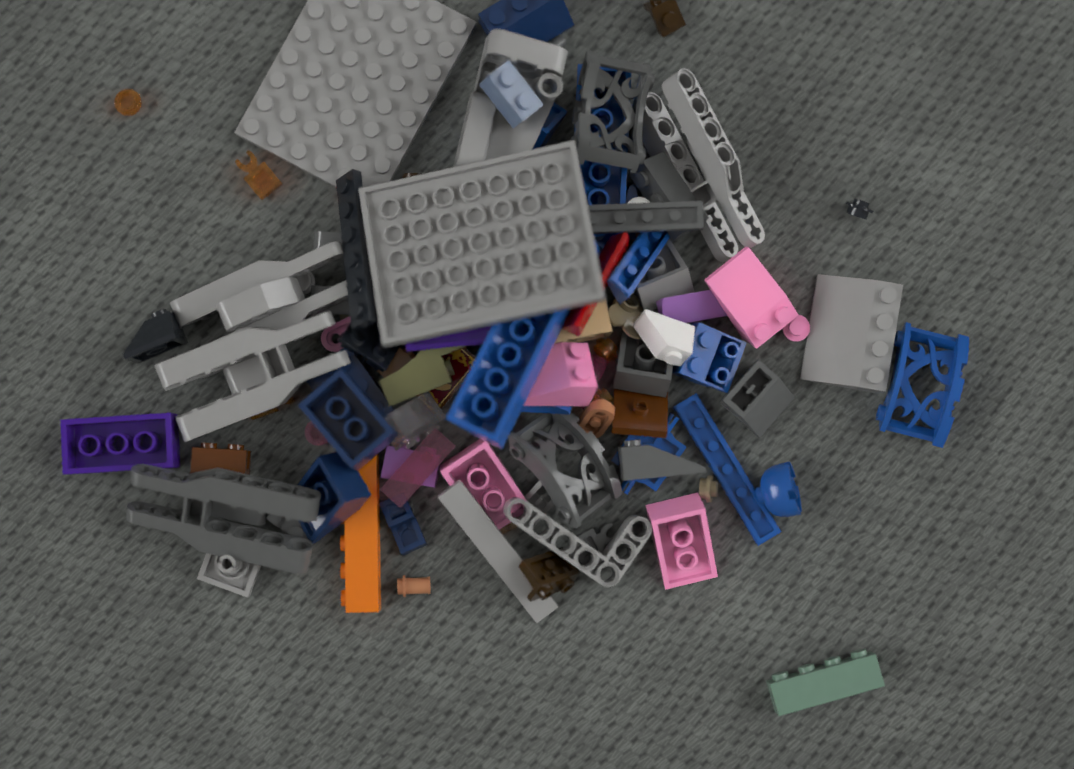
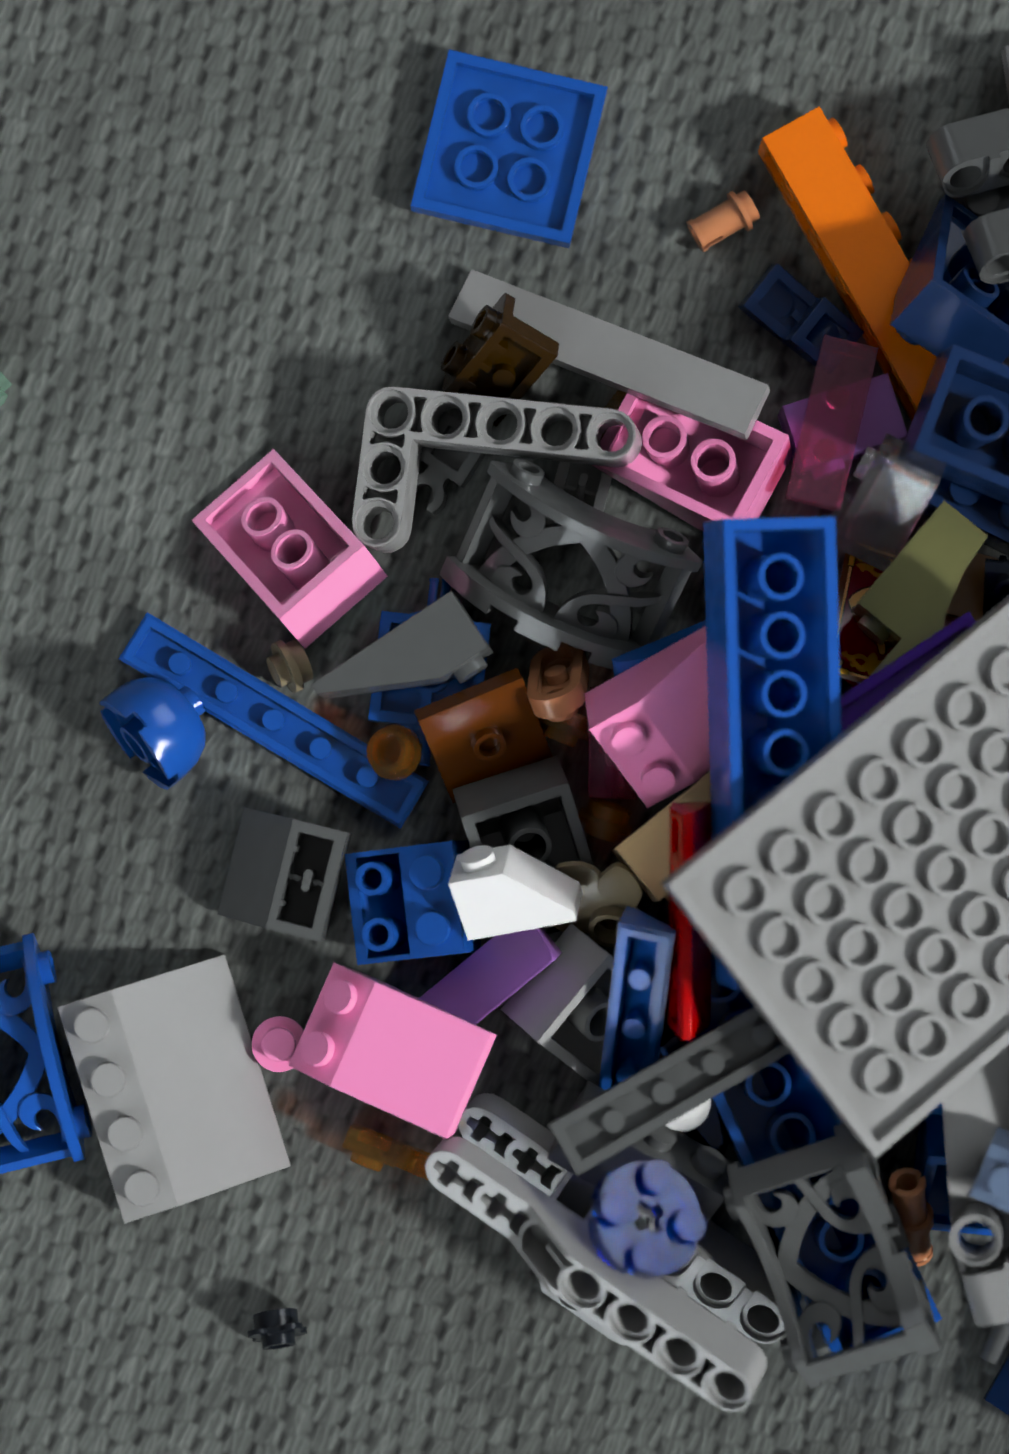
camera: 155 degrees right, 0 degrees up
none -> clear orange plate [342,1122,431,1180]
none -> clear orange plate [367,724,421,781]
none -> blue plate [411,49,608,248]
none -> clear blue plate [588,1159,706,1278]
none -> nougat pin [889,1168,934,1267]

